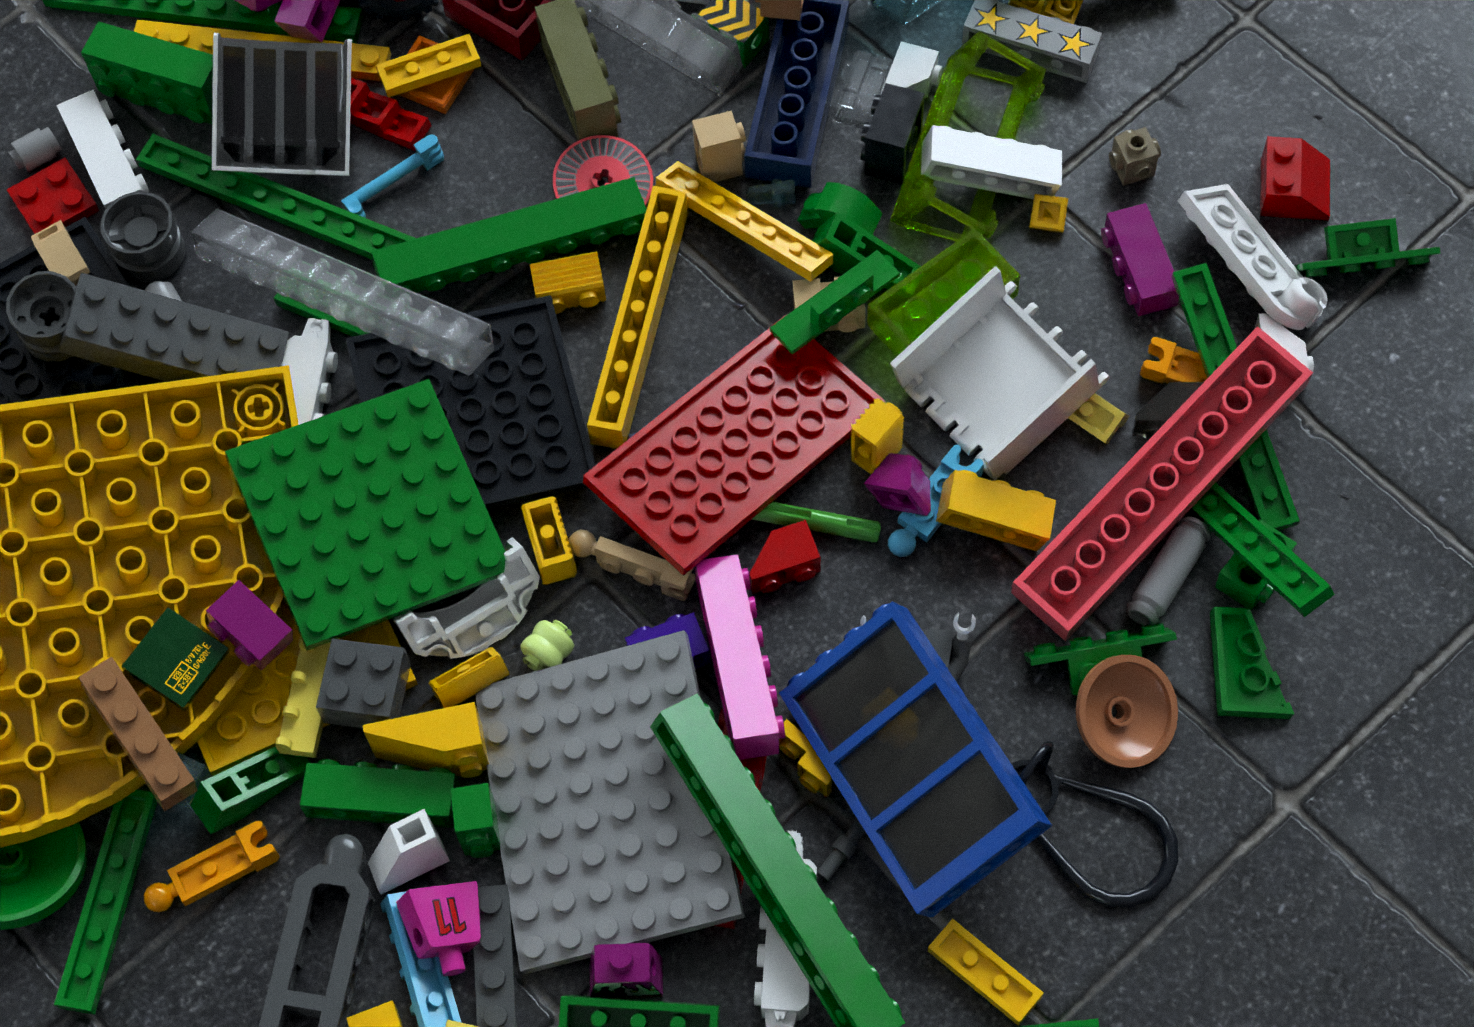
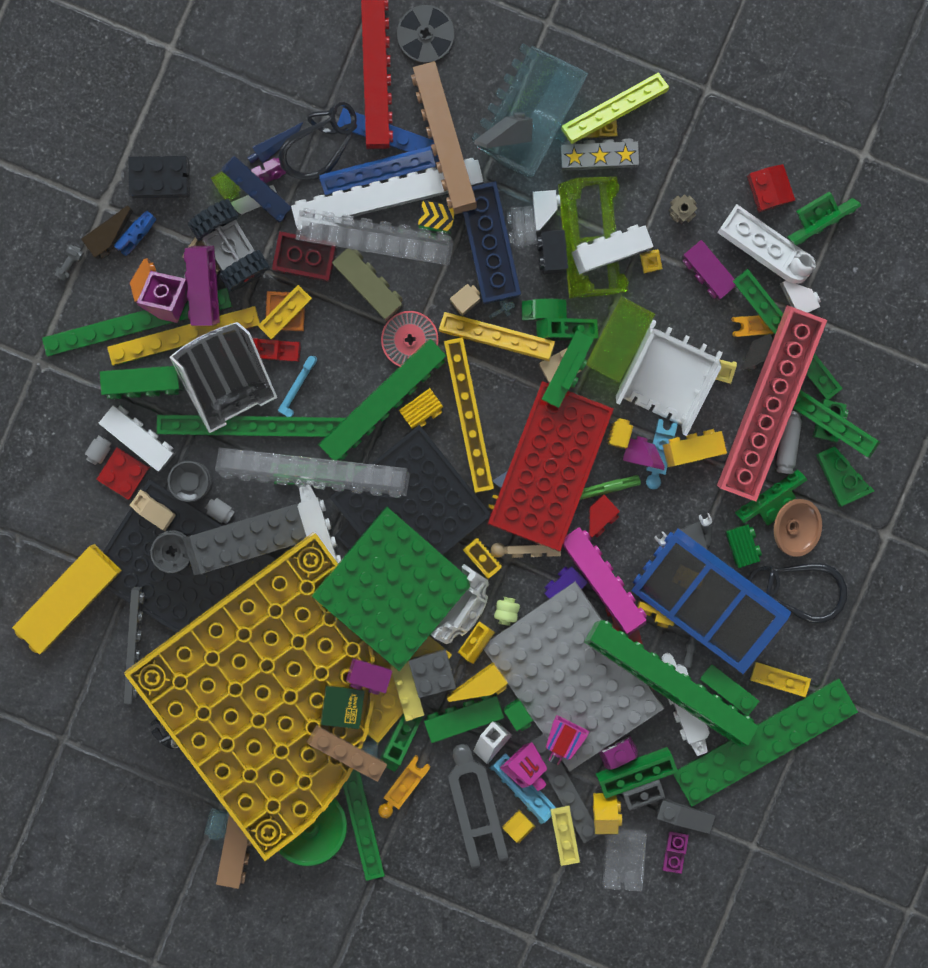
camera: 25 degrees left, 25 degrees up
none -> torso [546,715,590,765]
none -> green slope [700,664,760,716]
none -> green brick [725,524,762,568]

